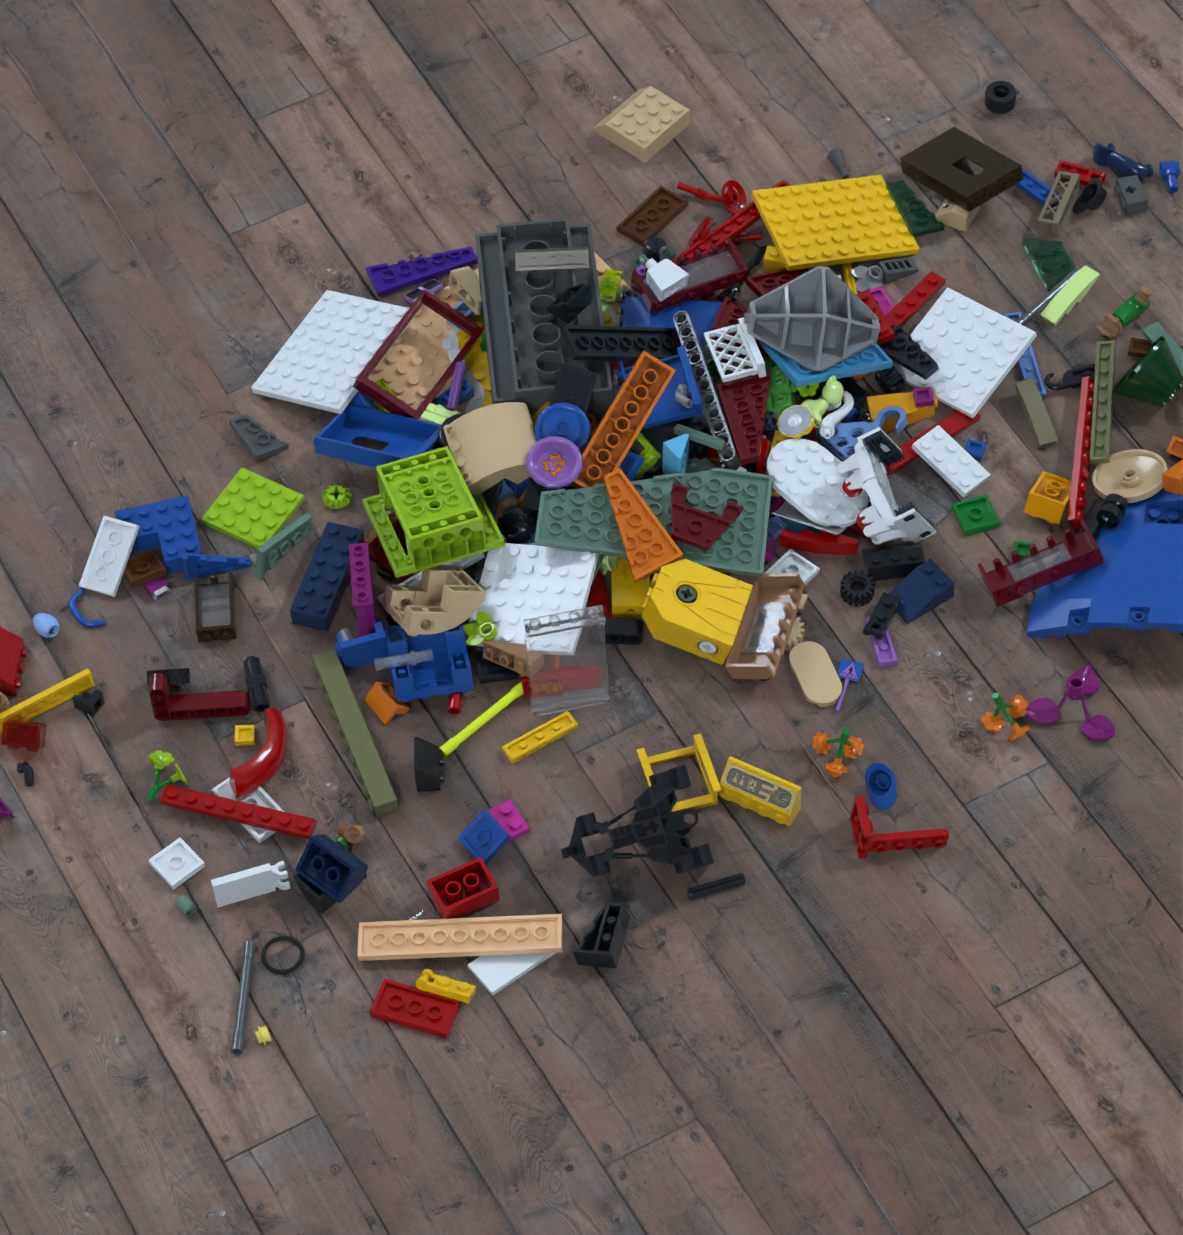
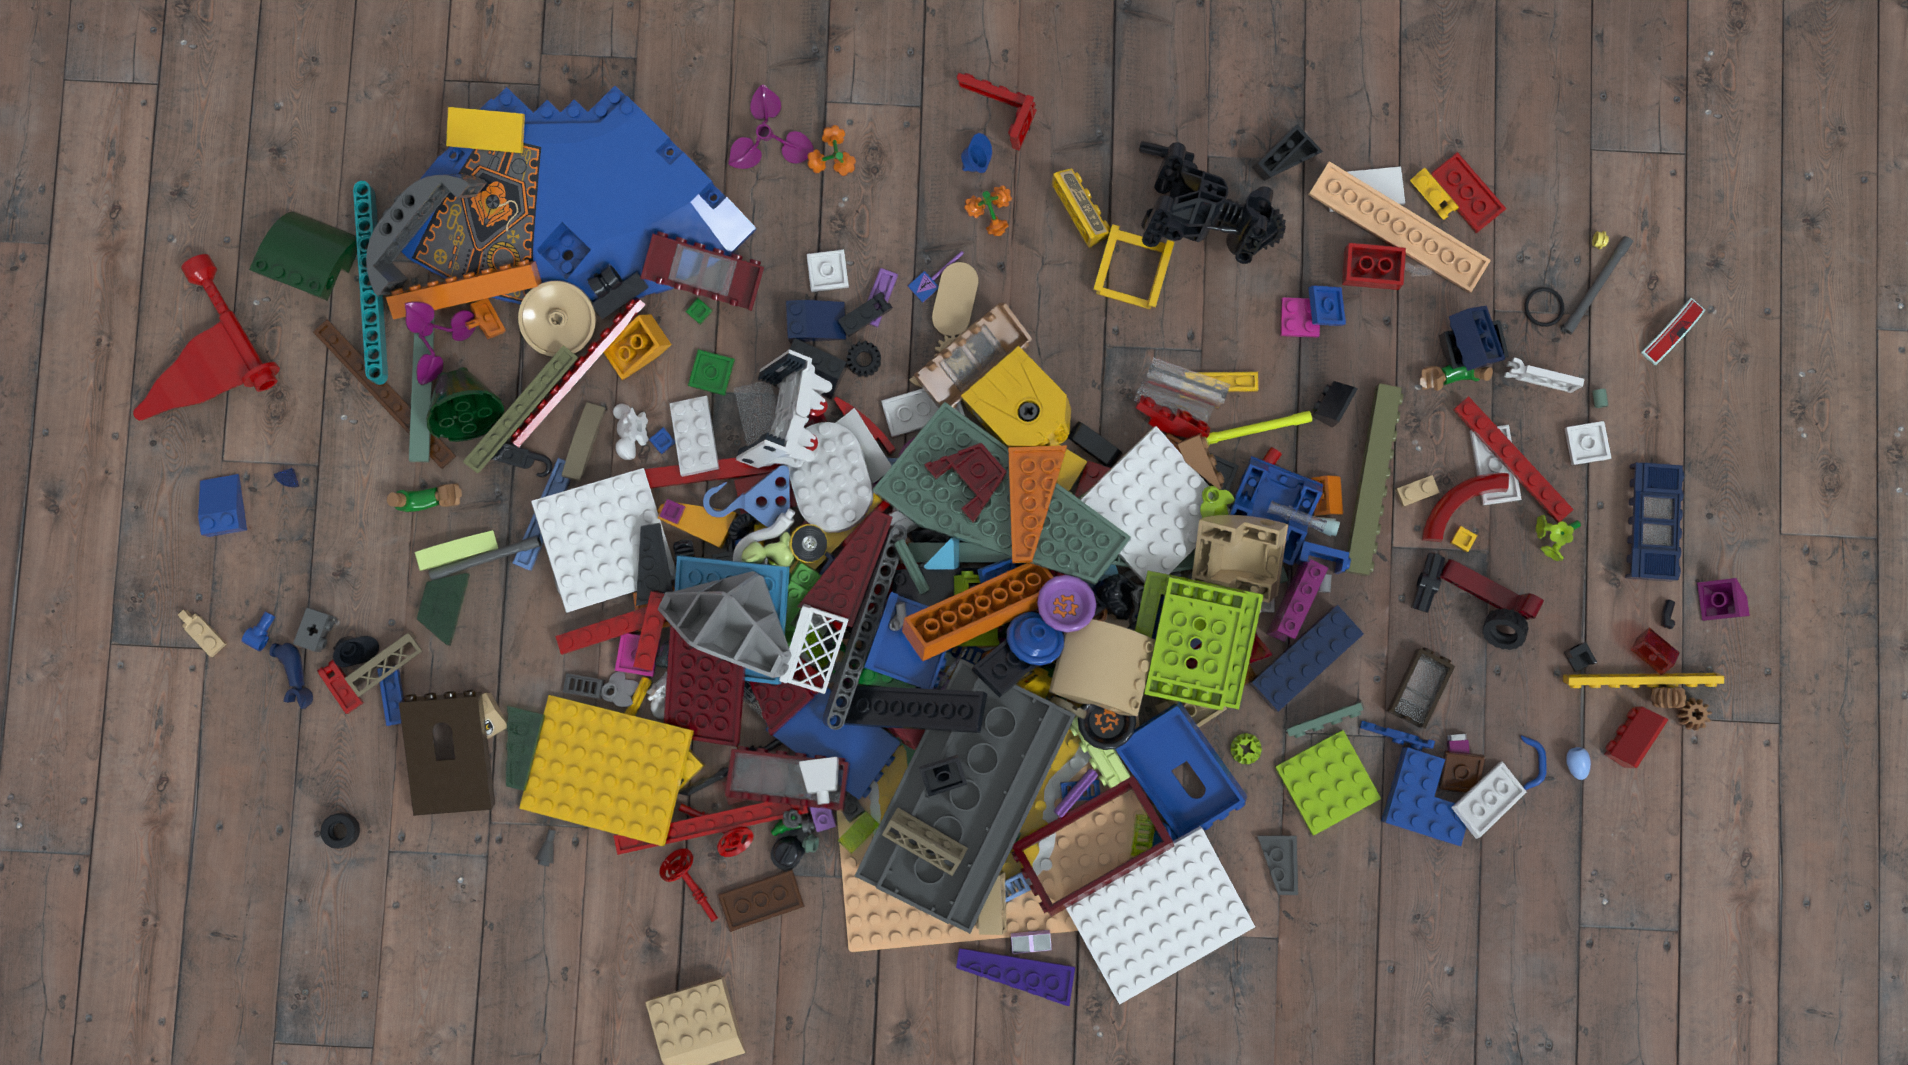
camera: 150 degrees left, 30 degrees up
none -> white animal [613,404,649,460]
none -> white tile [807,249,849,292]
none -> light aqua cone [1311,516,1340,537]
none -> tan plate [1395,475,1440,507]
none -> dark blue window [1625,462,1684,582]
none -> slope [1641,298,1705,365]

